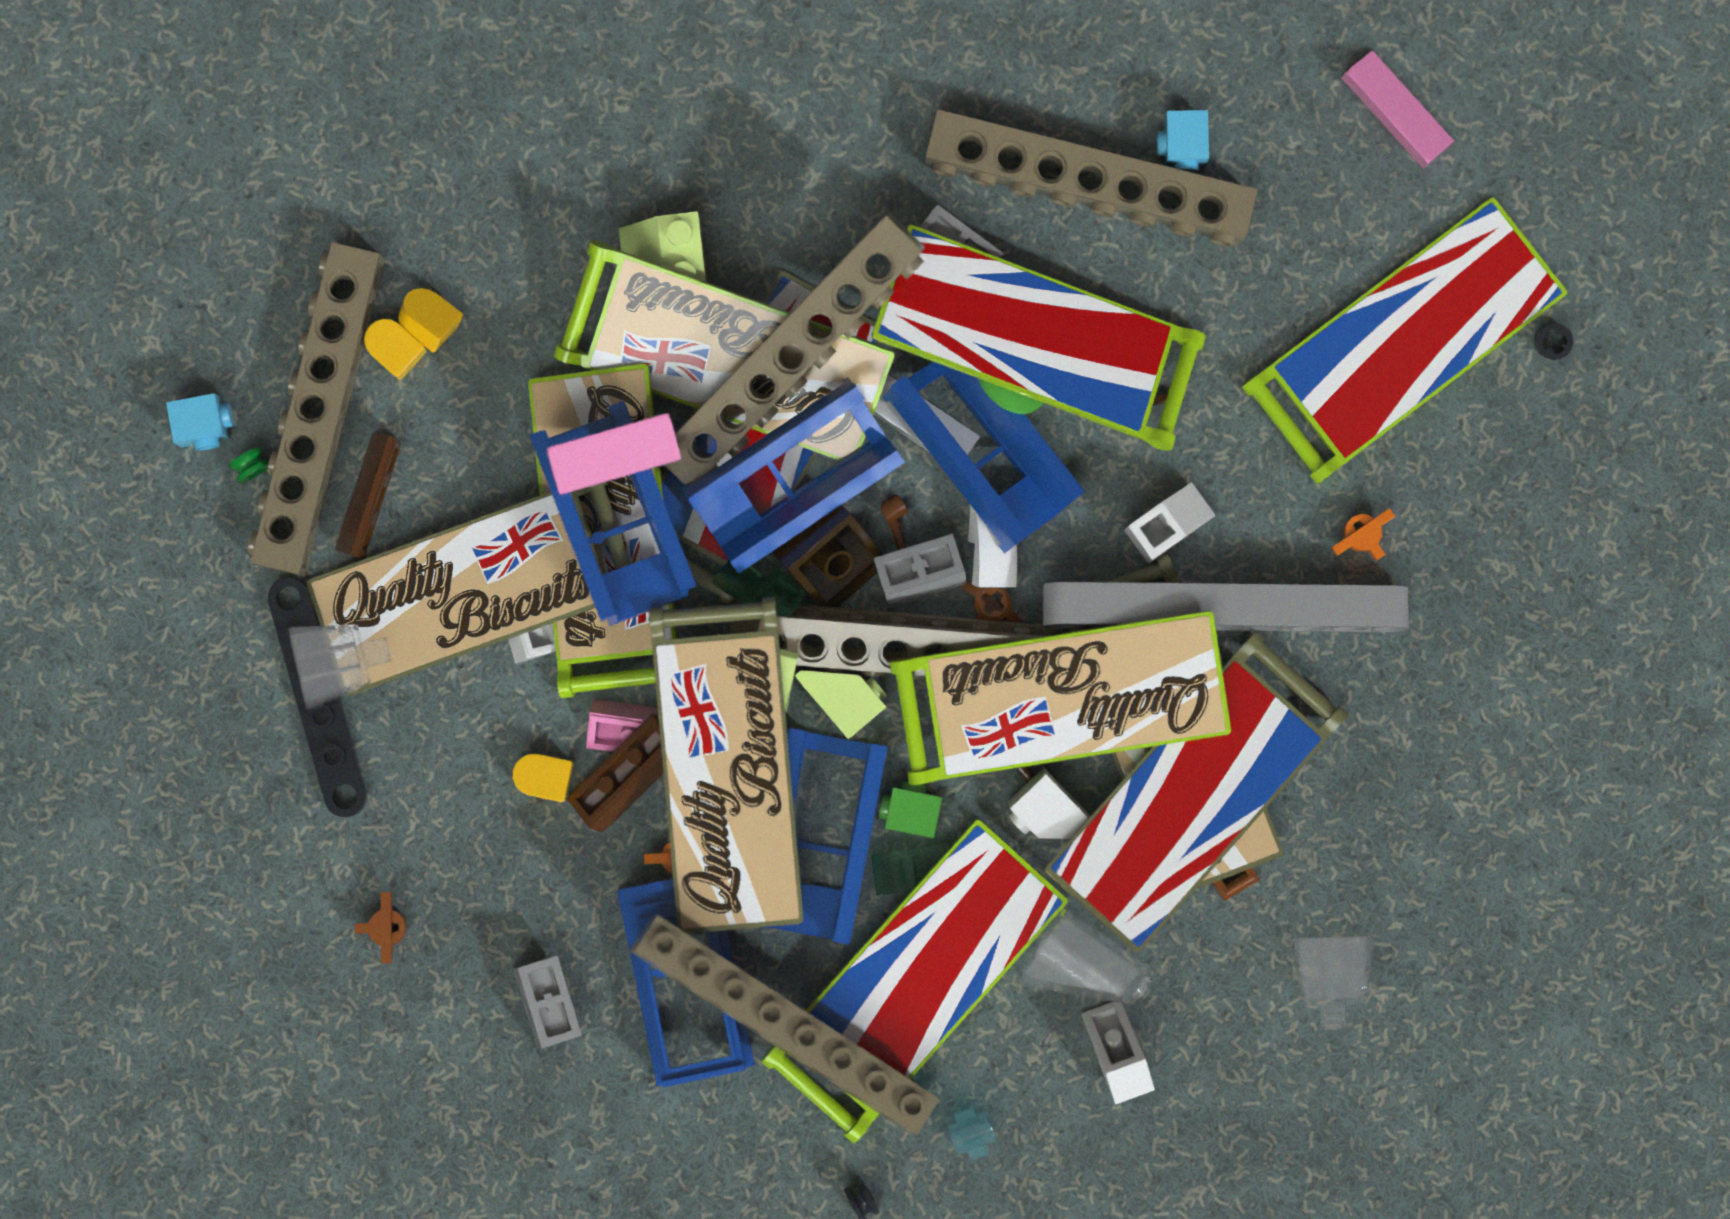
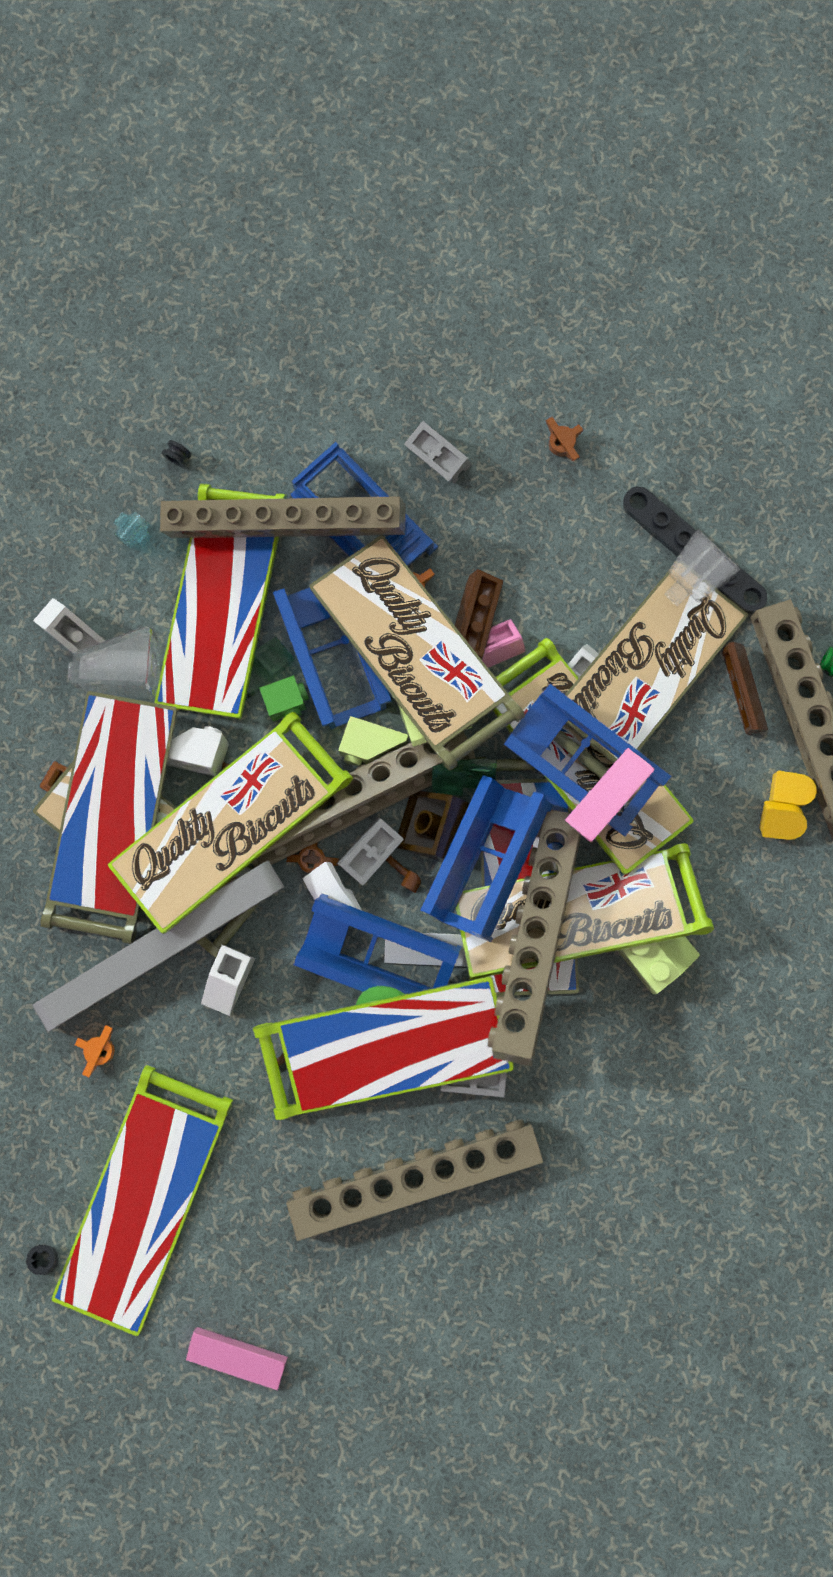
camera: 155 degrees right, 5 degrees down
yellow piece [513,754,574,802] -> none
medium azure brick [1156,110,1209,173] -> none

